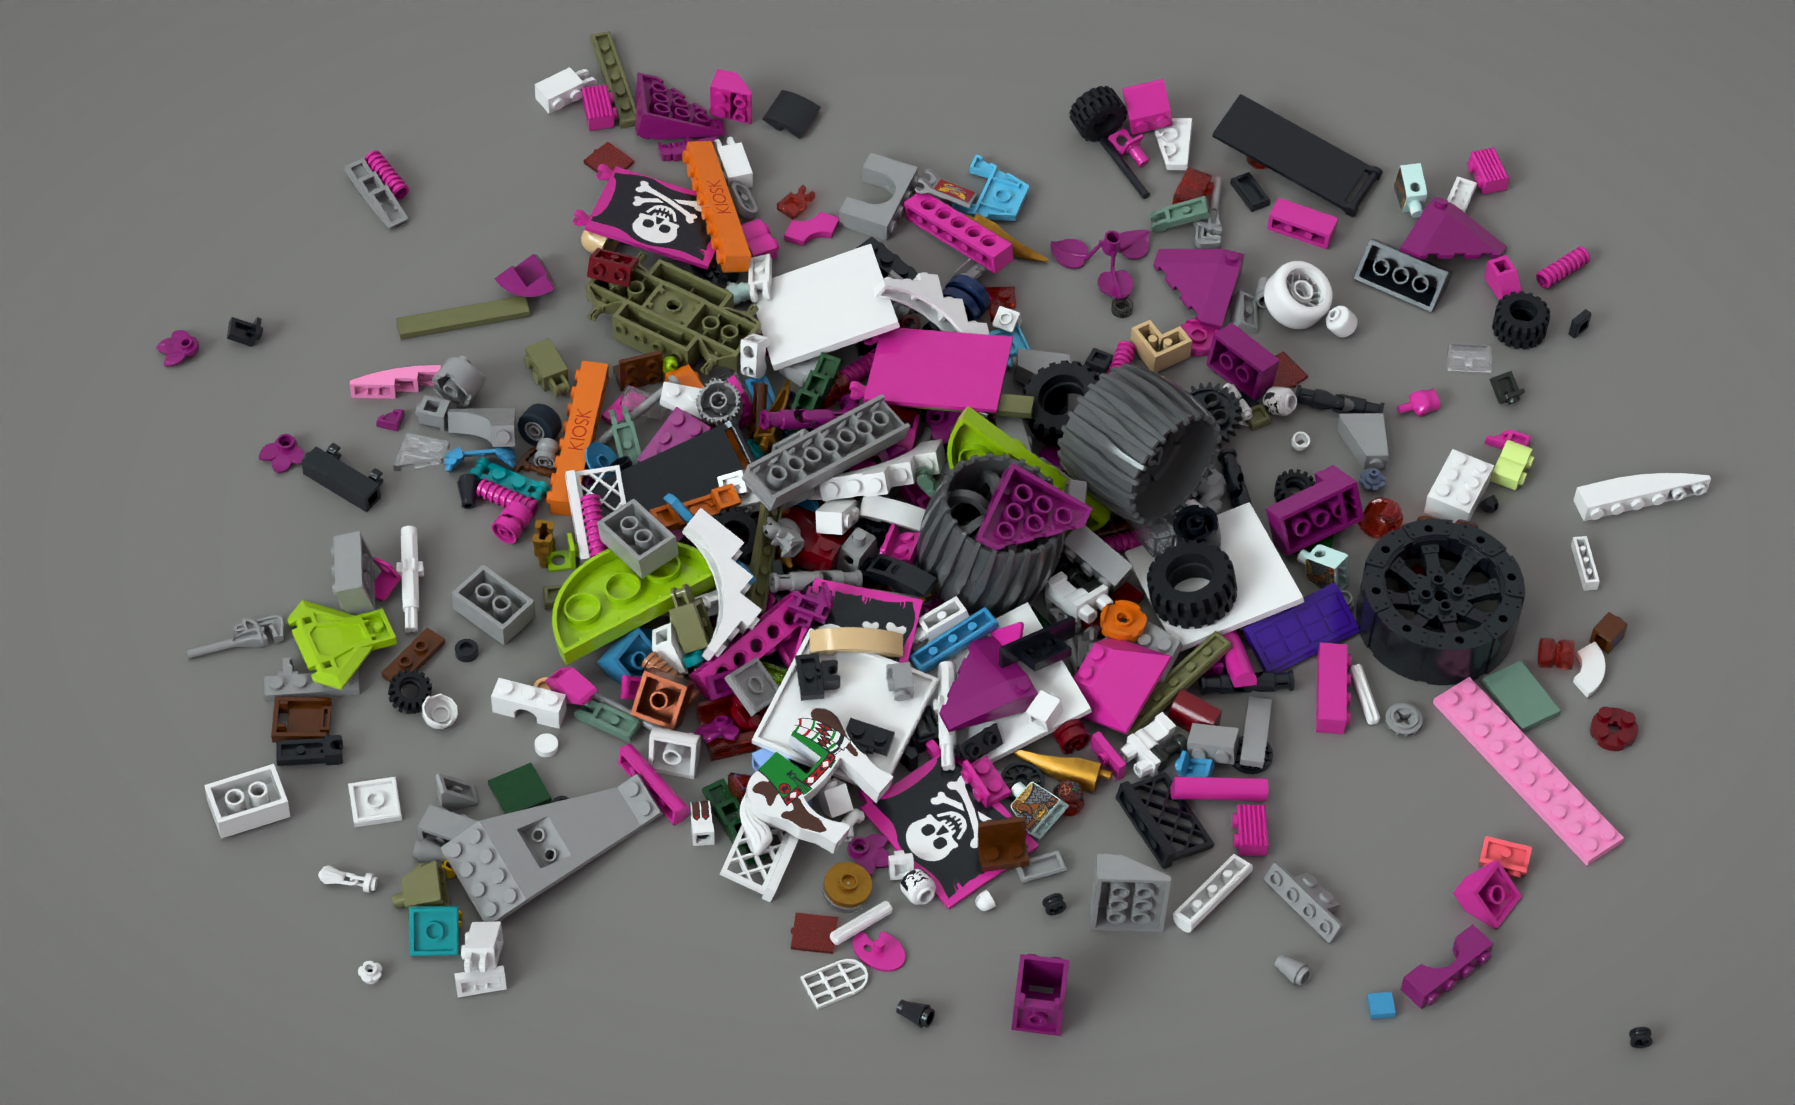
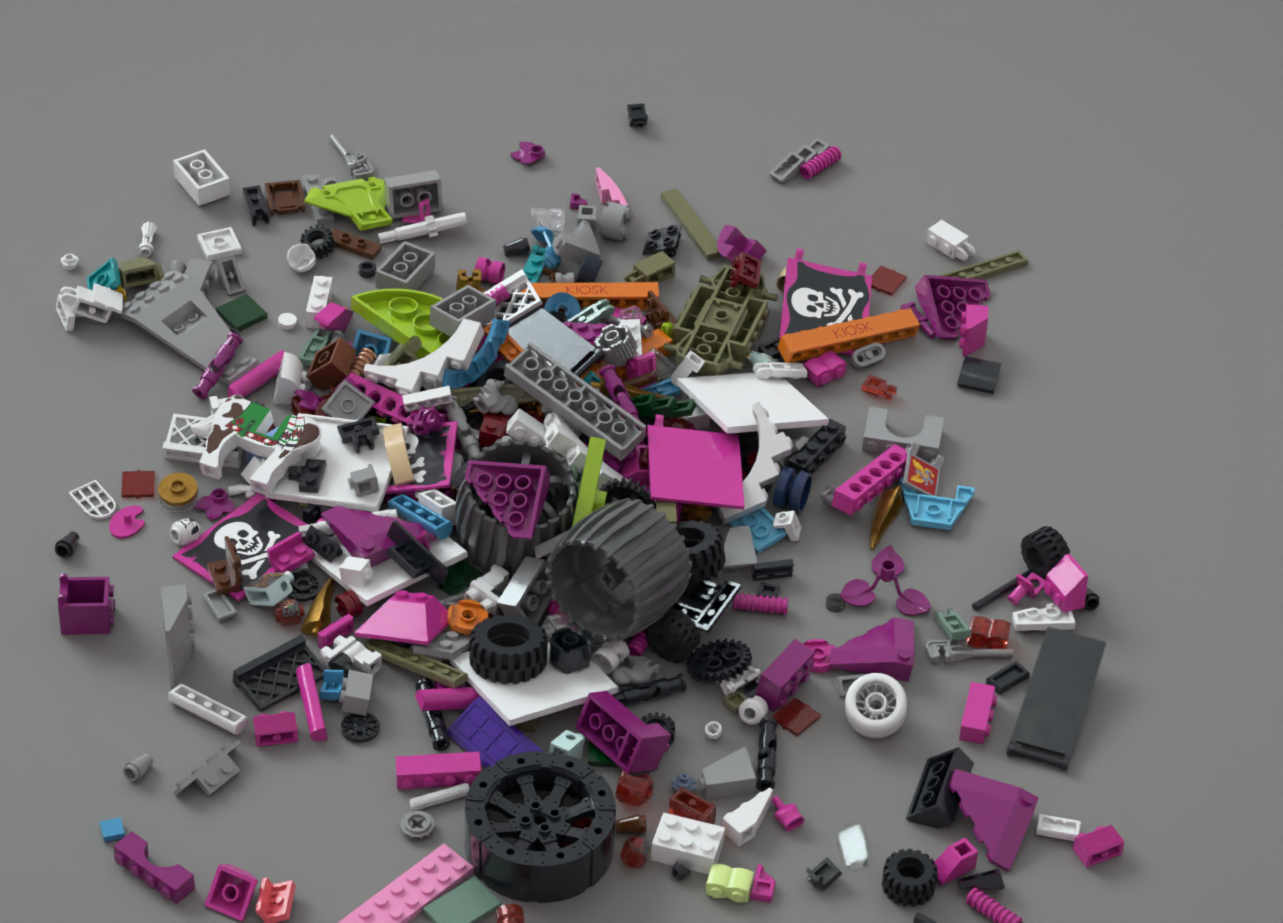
camera: 80 degrees right, 10 degrees down
magenta plate [156,330,199,366] -> none
black brick [301,443,384,512] -> none
dark pink piece [477,478,539,517] -> none
dark pink brick [582,84,618,131] -> none
white hinge [714,137,753,189] -> none
dark pink tile [784,212,839,246] -> none
white axle [830,901,893,945] -> none
white tile [888,850,914,881] -> none
white hinge [975,890,996,911] -> none
clear red hinge [984,287,1016,322] -> none
tan brick [1130,320,1192,373] -> none
dark red brick [1168,689,1222,733] -> none
light grey slope [1239,696,1272,768] -> none
white head [1325,305,1358,338] -> none
light aqua torso [1393,163,1427,218] -> none
none -> white piece [92,283,123,314]
none -> magenta piece [192,332,243,399]
none -> white piece [402,386,453,412]
none -> black hinge [643,224,682,258]
none -> clear red brick [669,786,716,824]
none -> white slope [722,788,773,847]
none -> black tile [752,559,794,581]
none -> black slope [957,869,1005,889]

